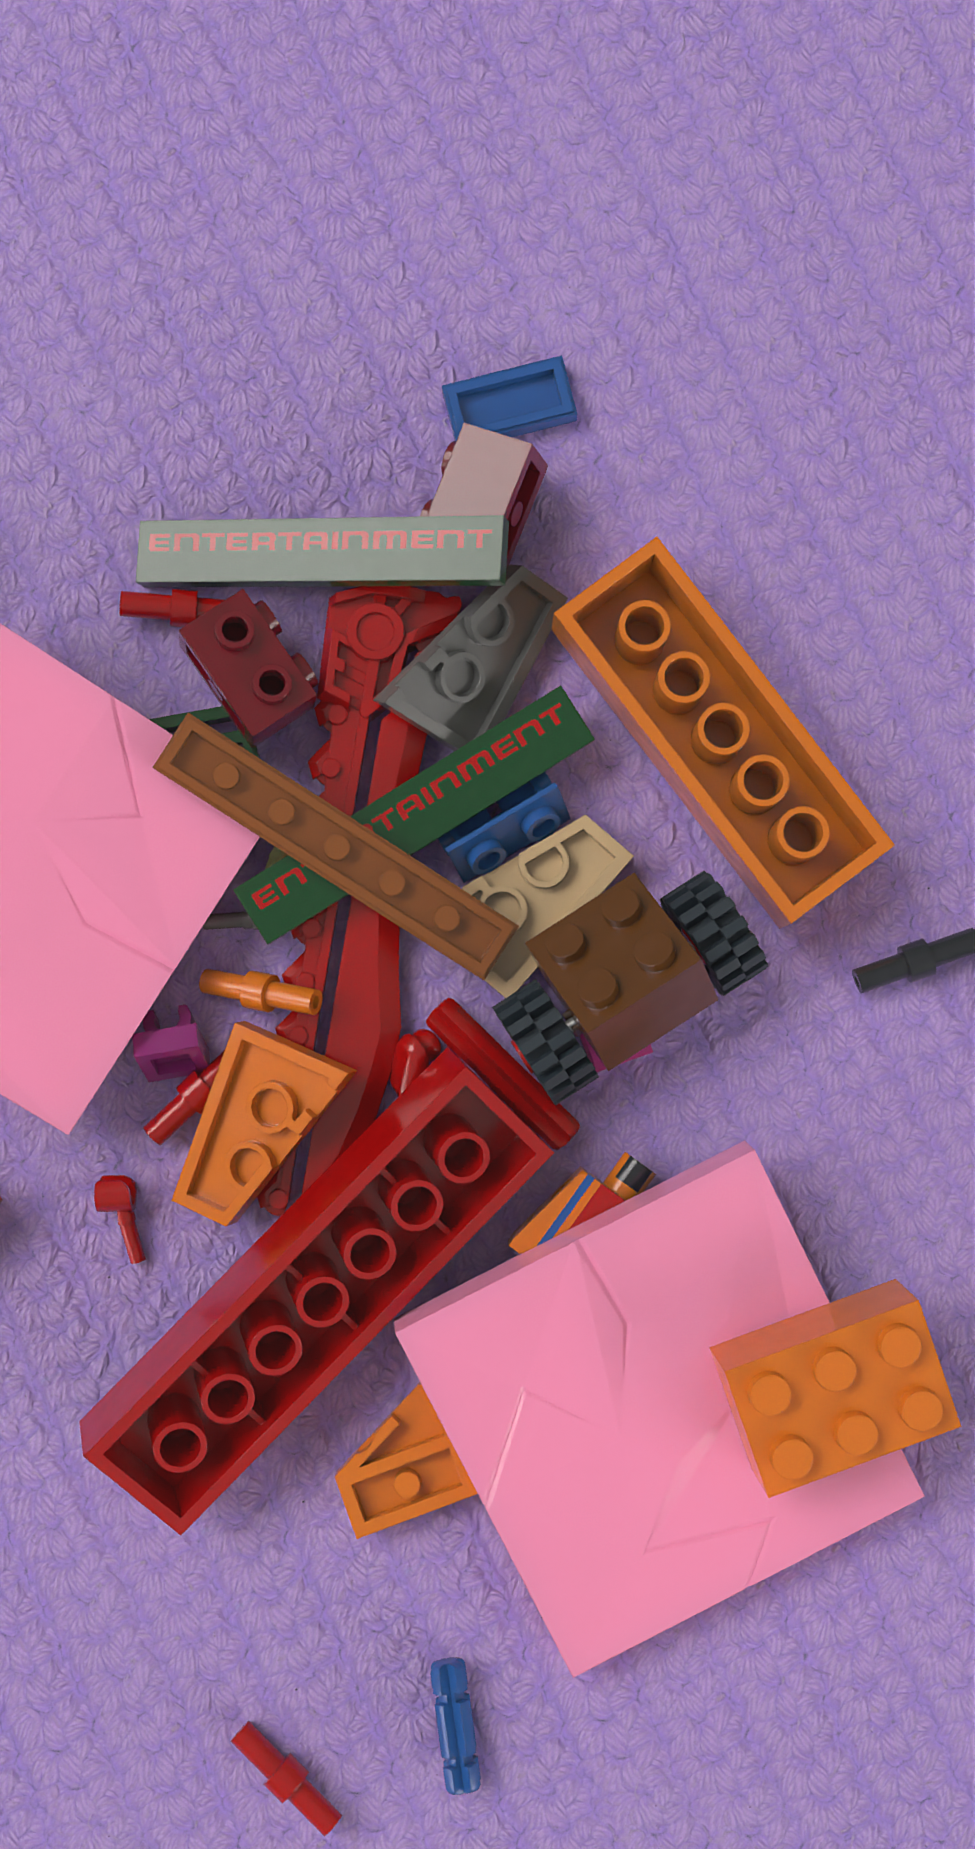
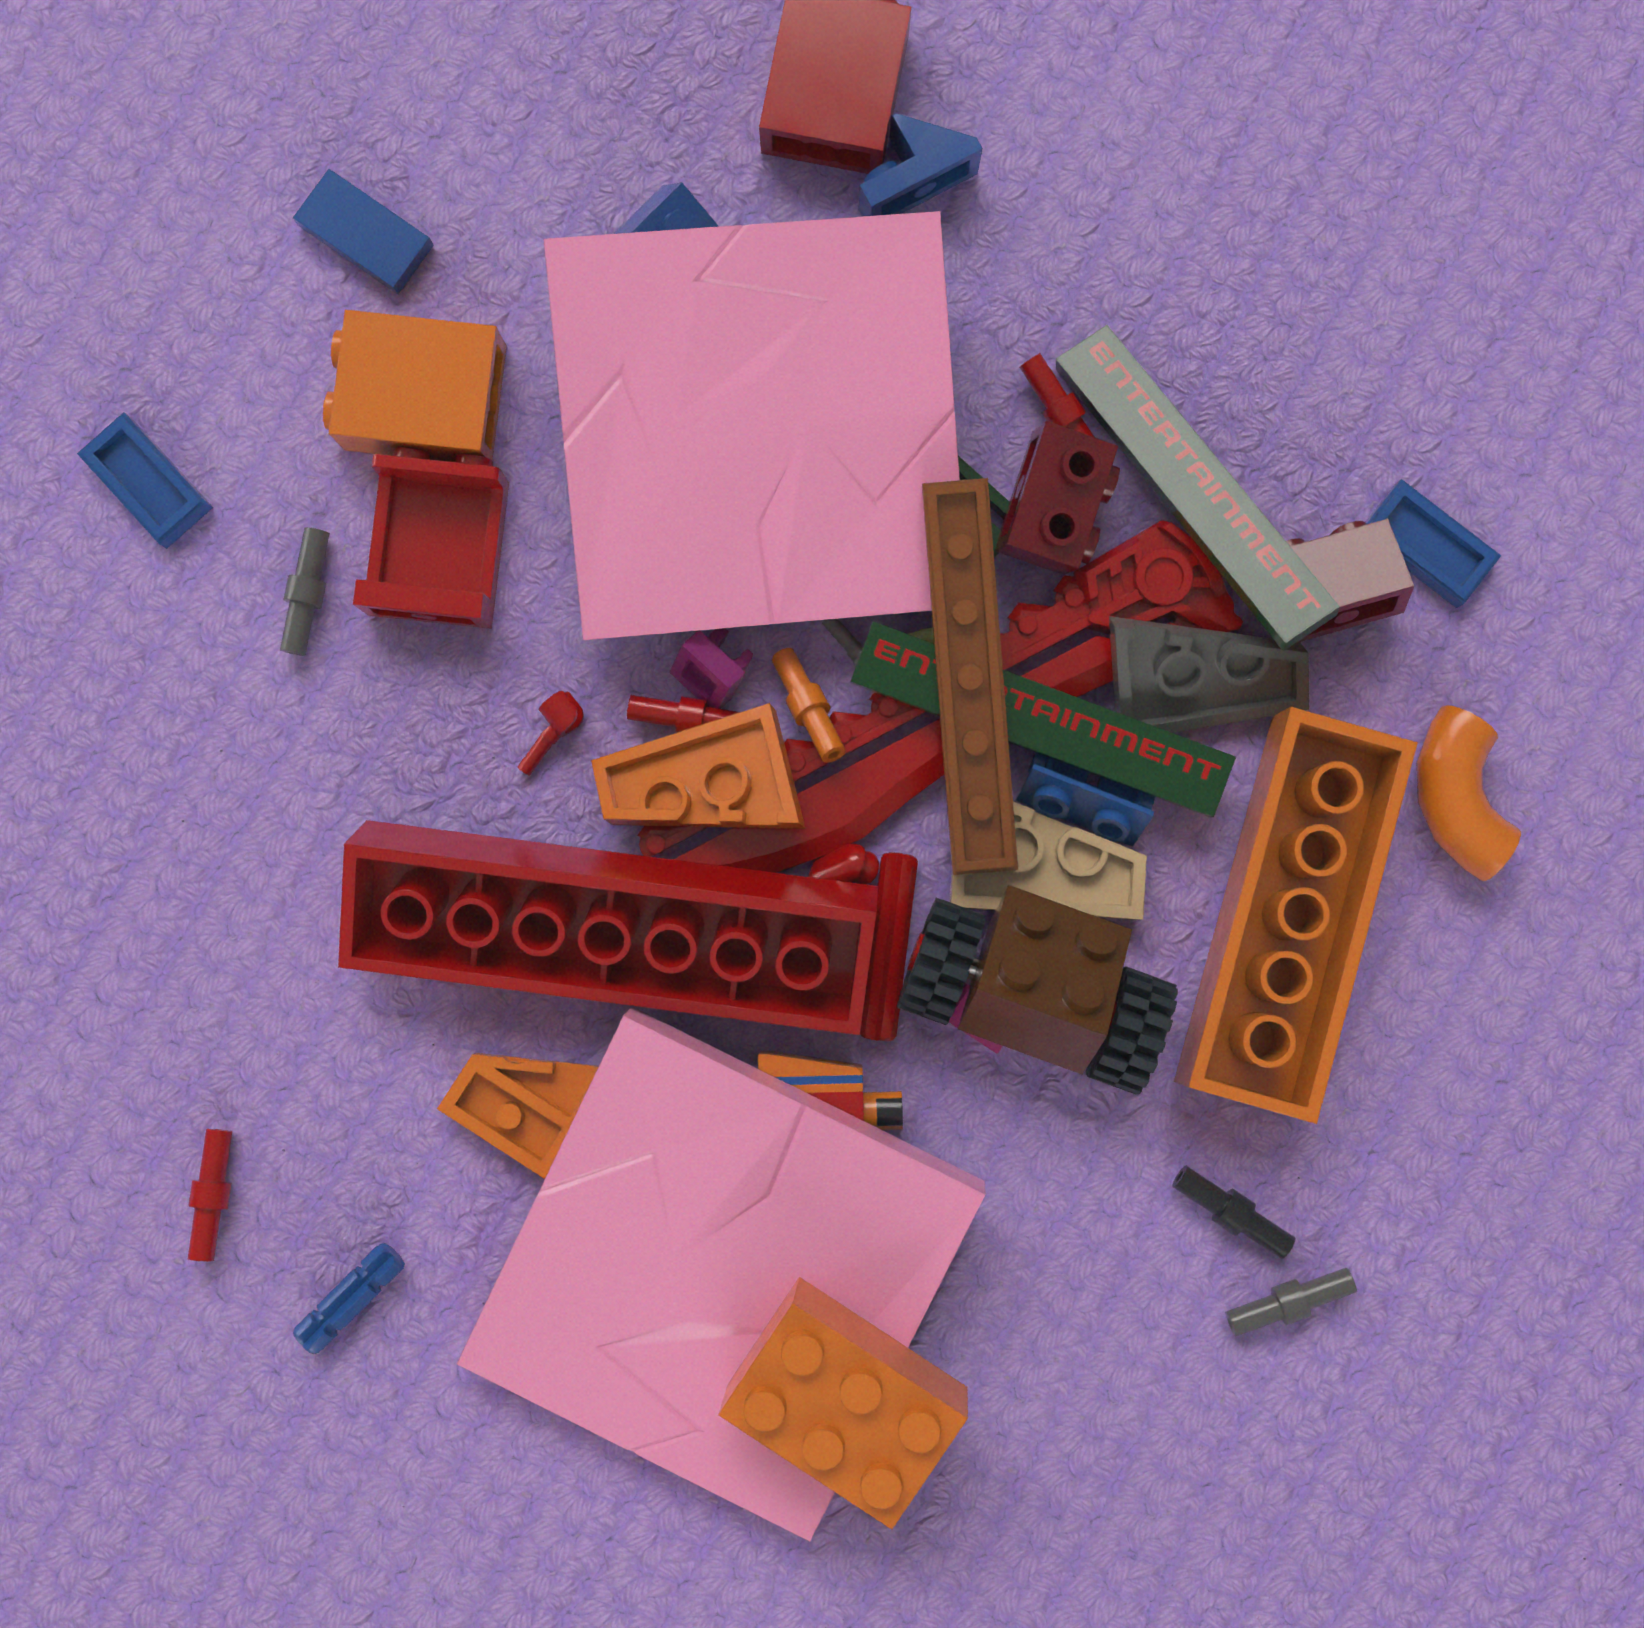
camera: 50 degrees right, 0 degrees up
none -> orange cylinder [1416,705,1521,881]

